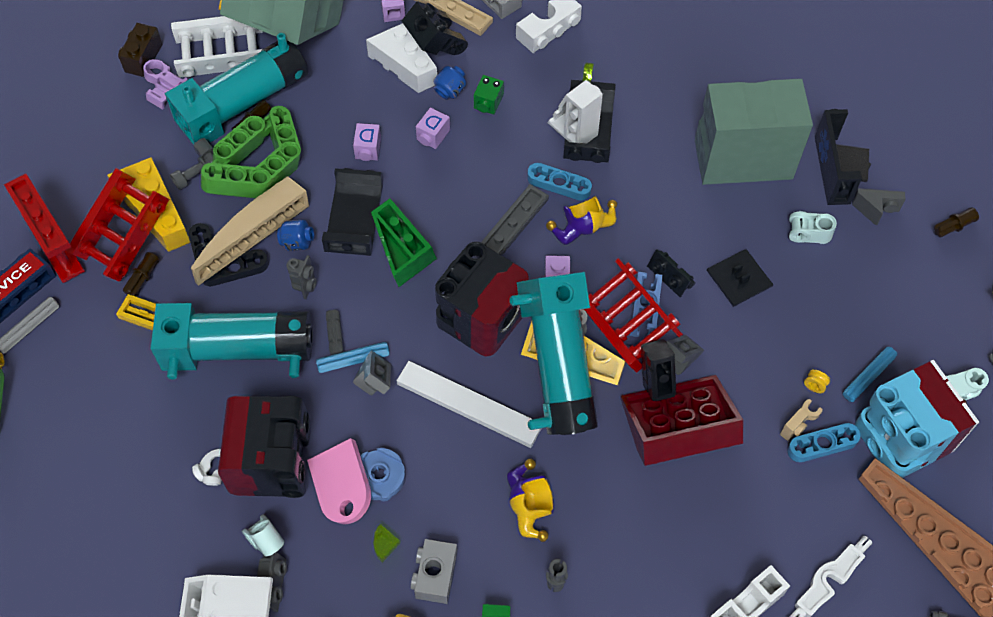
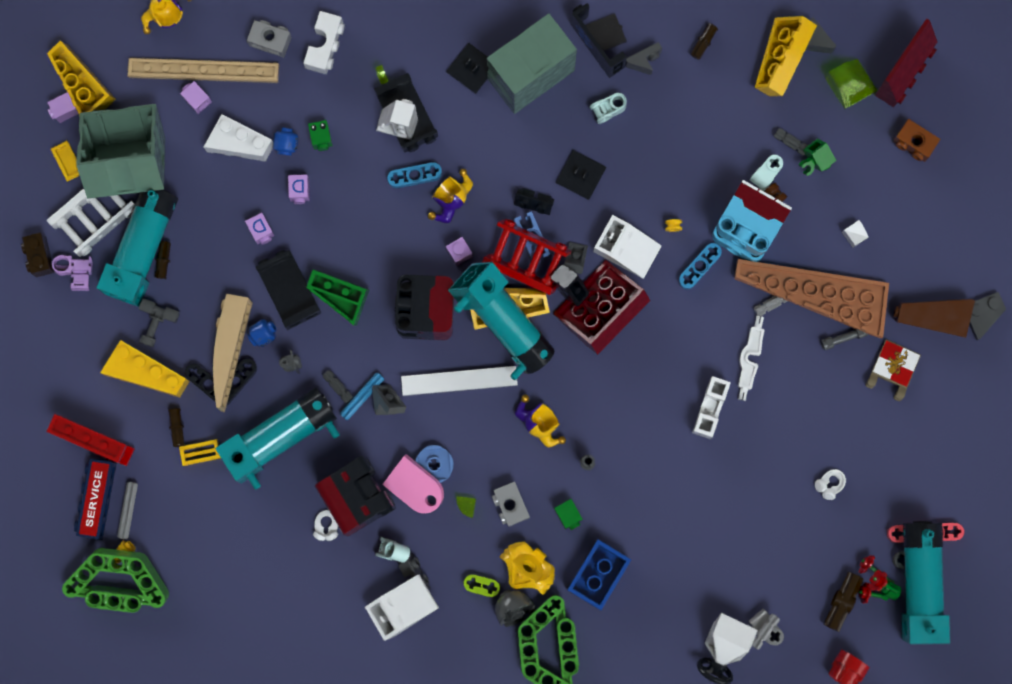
camera: 30 degrees left, 20 degrees up
red fence [66,168,170,282] -> none
bright green piece [201,106,301,198] -> none
black brick [401,1,468,55] -> none
dark grey tile [481,184,549,255] -> none
tan plate [780,399,822,441] -> none
dark azure axle [843,347,897,402] -> none
none -> black piece [446,43,489,94]
none -> white slope [593,215,661,279]
none -> light grey axle [754,296,788,317]

